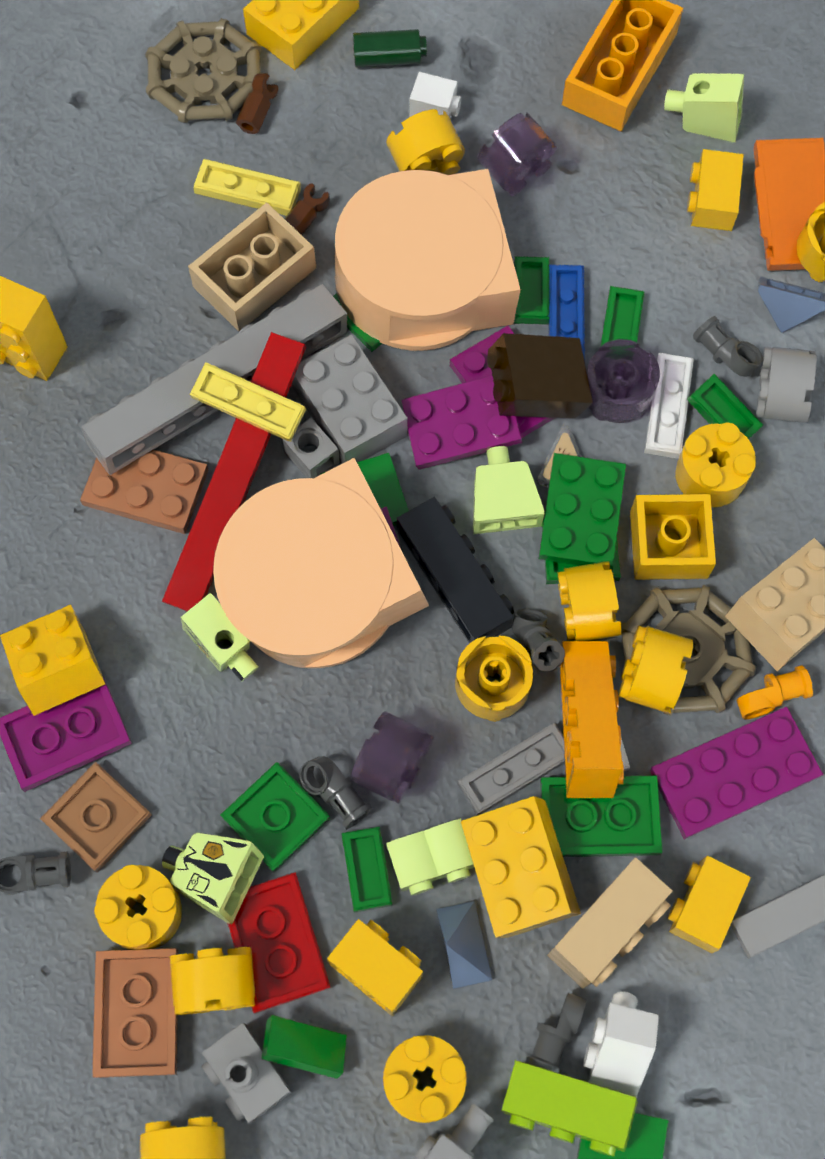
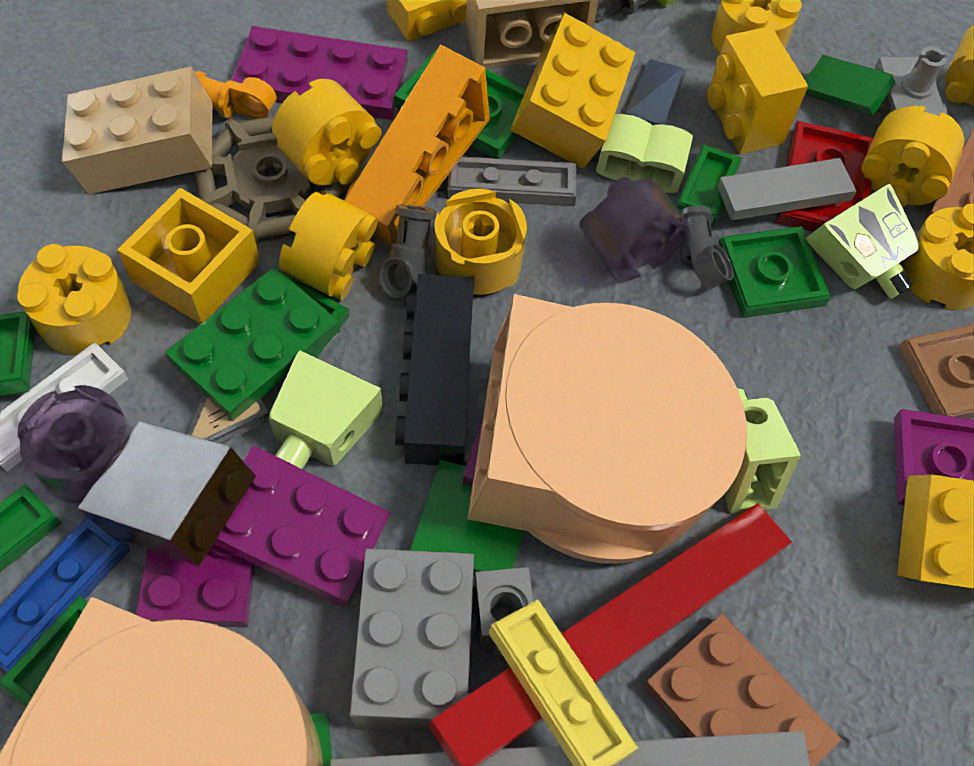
camera: 150 degrees left, 10 degrees down
none -> light grey tile [717,158,856,220]

